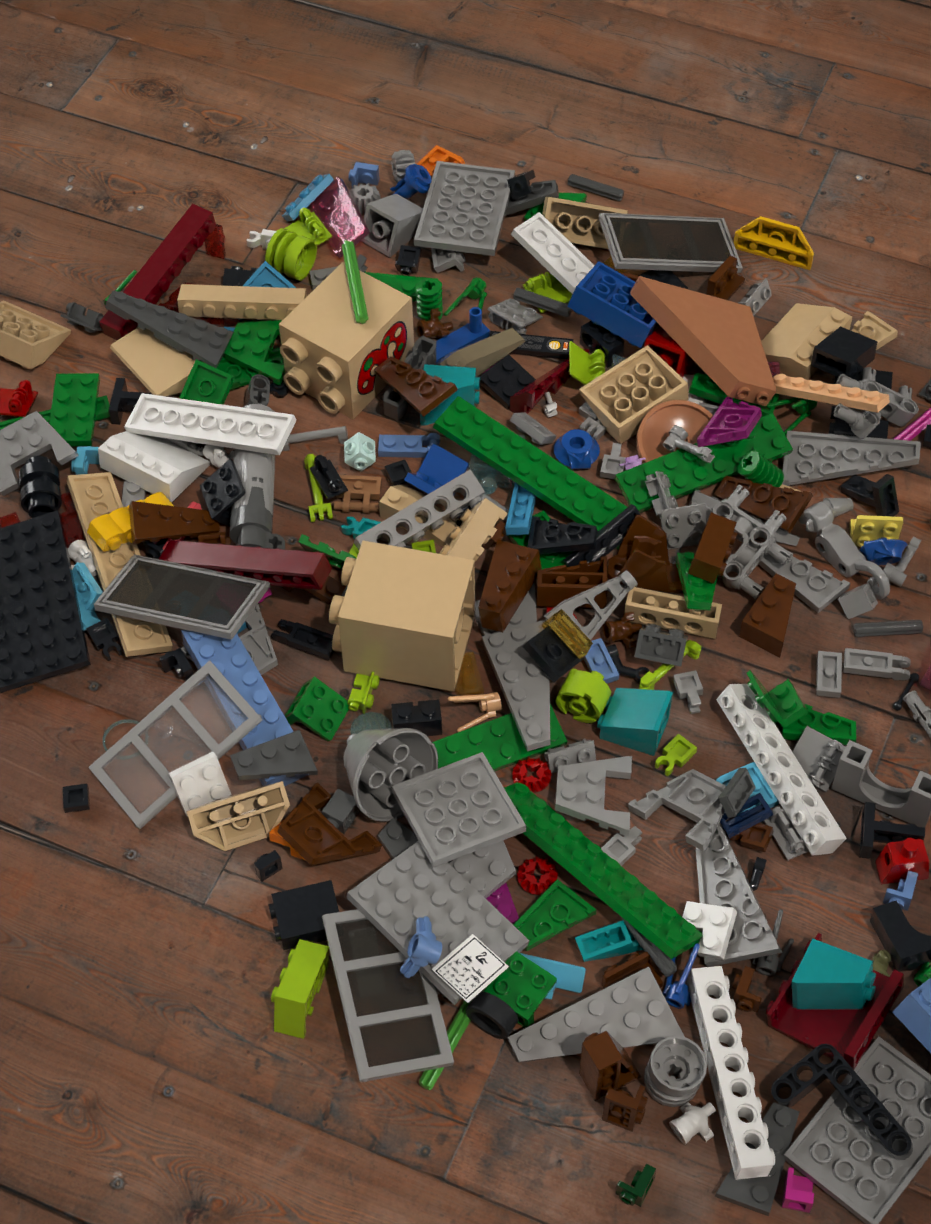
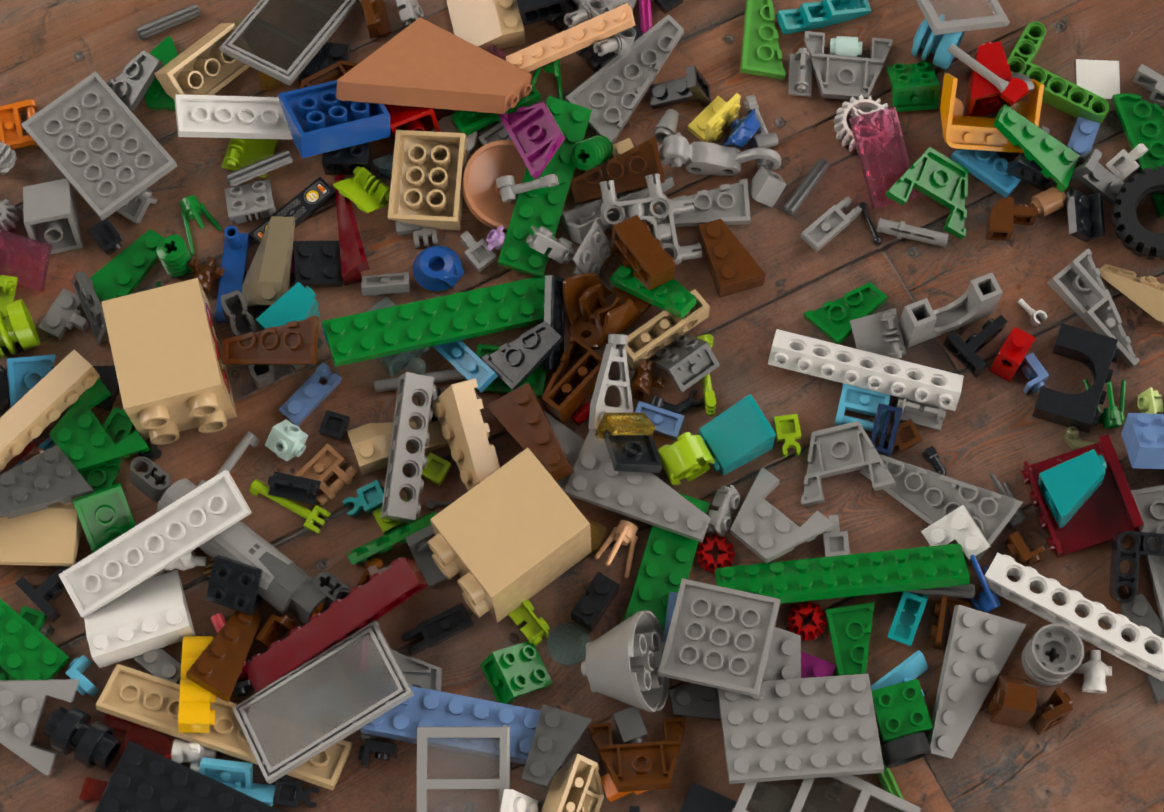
camera: 50 degrees left, 15 degrees up
bright green axle [342,240,369,324] -> none
blue piece [390,164,432,199] -> none
medium blue axle [400,916,442,978] -> none
blue bracket [404,444,470,496] -> none
white sticker [431,934,509,1003] -> none
black bracket [507,170,536,199] -> none
white hand [543,392,558,418] -> none
dark green bracket [616,1164,656,1207] -> none
light grey plate [673,670,703,714] -> none
dark grey plate [718,768,756,818] -> none
green bracket [747,670,808,729] -> none
light grey plate [816,651,842,698] -> none

